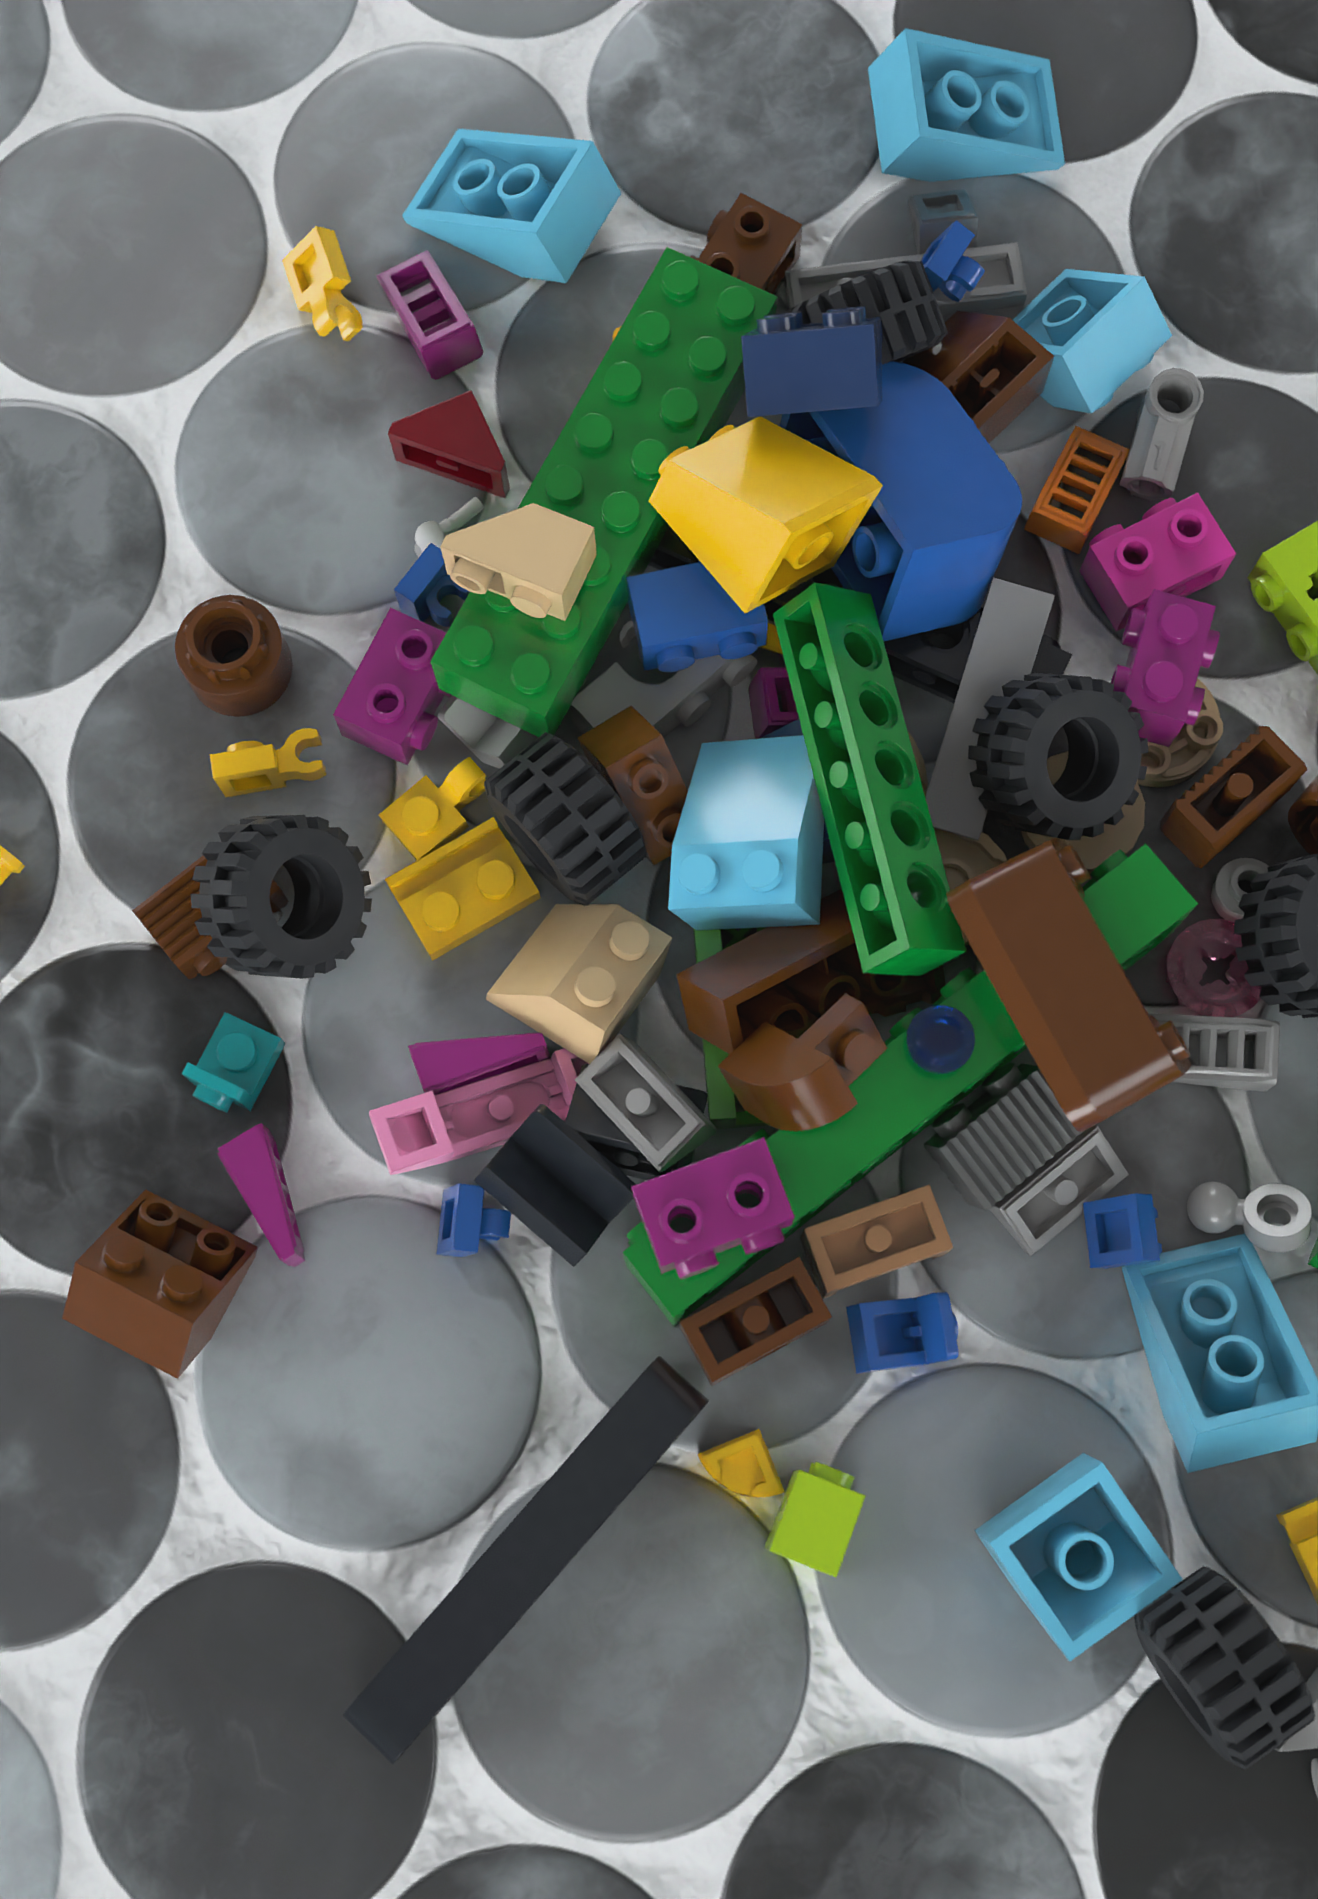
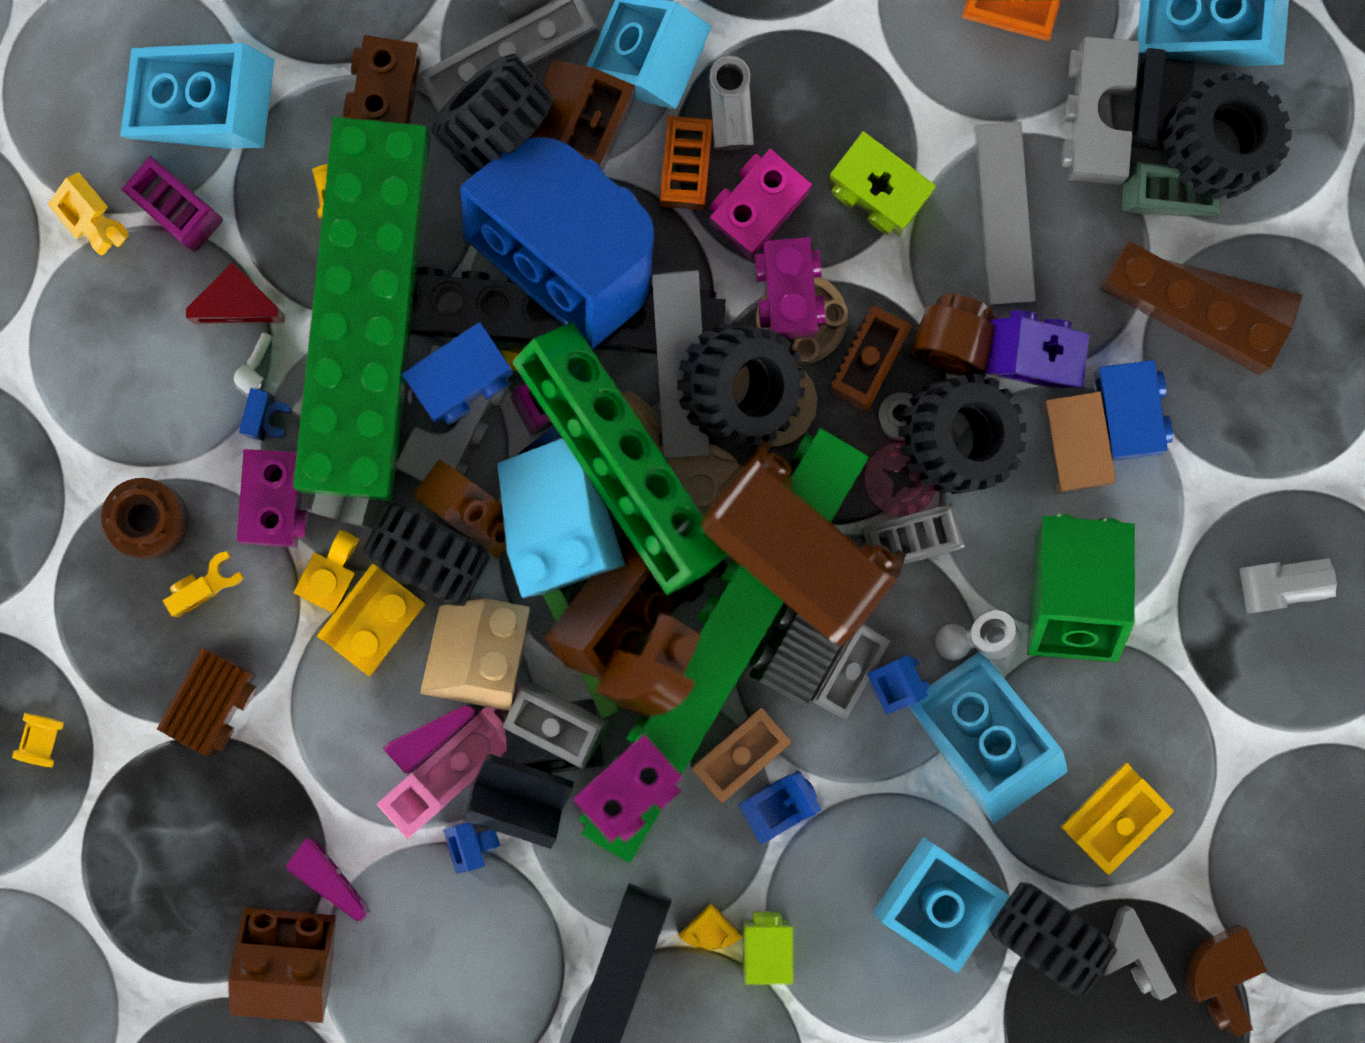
camera: 30 degrees left, 10 degrees up
teal bracket [182,1012,286,1113] -> none
black tyre [191,815,372,979] -> none
tan slope [440,503,597,621] -> none
yellow slope [649,416,883,614] -> none
reddish brown brick [680,1257,832,1387] -> none
dark blue slope [741,306,882,417] -> none
clear blue plate [906,1005,975,1074] -> none
blue tile [920,220,985,303] -> none

